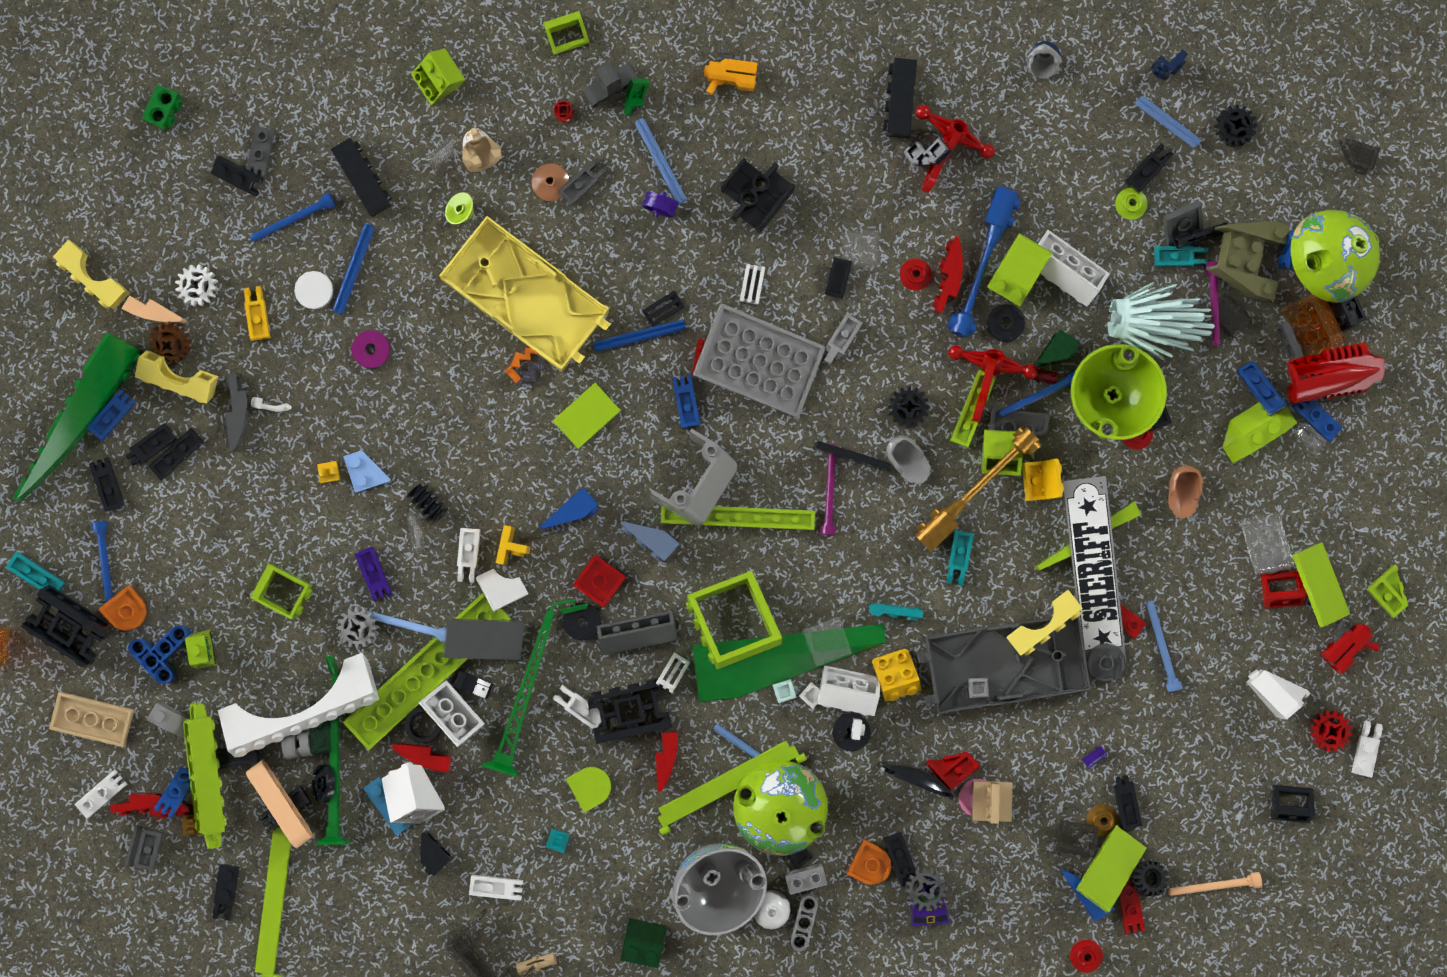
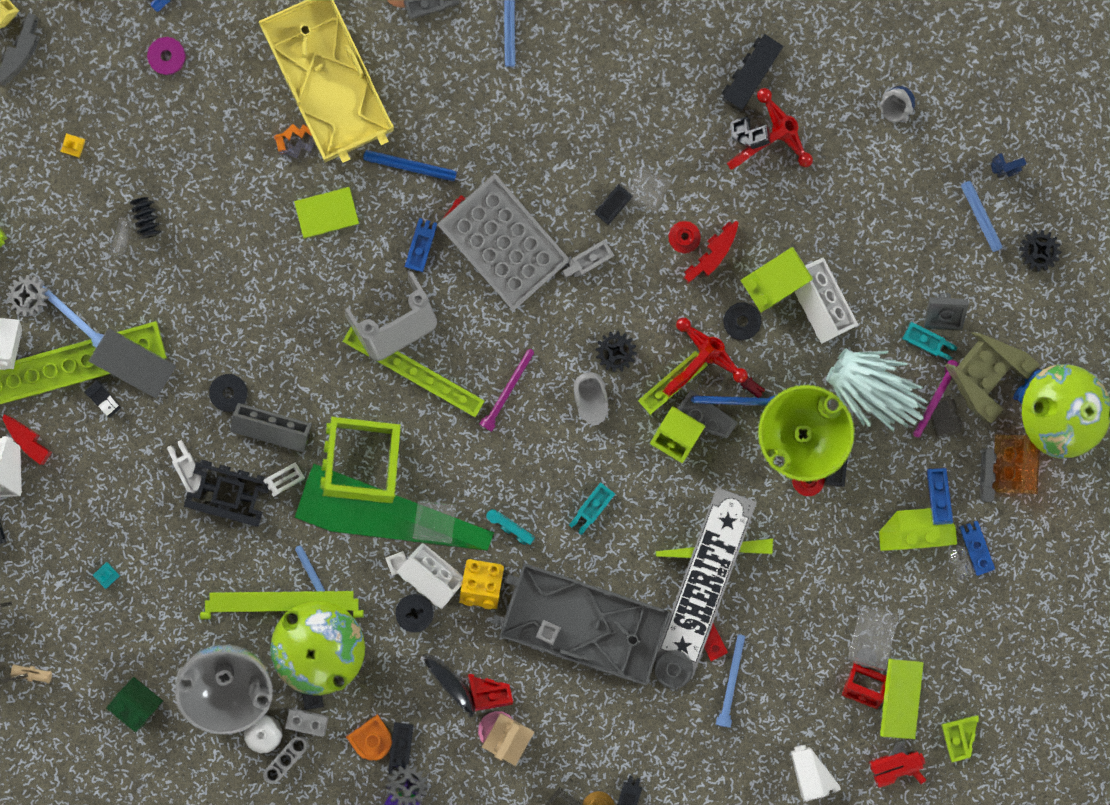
camera: 30 degrees right, 0 degrees up
white piece [251,397,292,412] -> none
light blue wing [343,450,391,493] -> none
dark purple hinge [354,547,392,602] -> none
black tyre [405,707,442,743] -> none
white slope [419,680,485,747] -> none
white hinge [457,528,480,583] -> none
white hinge [469,875,523,900] -> none
white tile [476,569,528,612] -> none
green piece [481,599,589,777] -> none
yellow bracket [496,525,531,565] -> none
blue slope [540,488,599,529] -> none
lime tile [566,767,611,813] -> none
red plate [573,554,626,608] -> none
sand blue slope [620,521,680,562] -> none
dark purple wheel [642,191,679,218] -> none
black tile [642,291,685,327] -> none
red slope [655,731,678,792] -> none
black piece [721,158,795,234] -> none
white tile [740,264,765,305] -> none
light aqua tile [773,679,797,703] -> none
black tile [813,441,890,471] -> none
white plate [851,718,865,740] -> none
pearl gold bar [915,427,1041,552] -> none
blue bar [947,186,1021,338] -> none
light yellow arch [1006,590,1083,656] -> none
yellow bracket [1022,459,1064,501] -> none
dark green slope [1034,329,1080,367] -> none
dark purple pin [1082,746,1107,769] -> none
lime piece [1115,188,1147,220] -> none
black hinge [1125,143,1173,194] -> none
nougat hair [1168,465,1204,519] -> none
black pin [1173,222,1228,249] -> none
red connector [1287,342,1385,404] -> none
black bracket [1325,296,1367,332] -> none

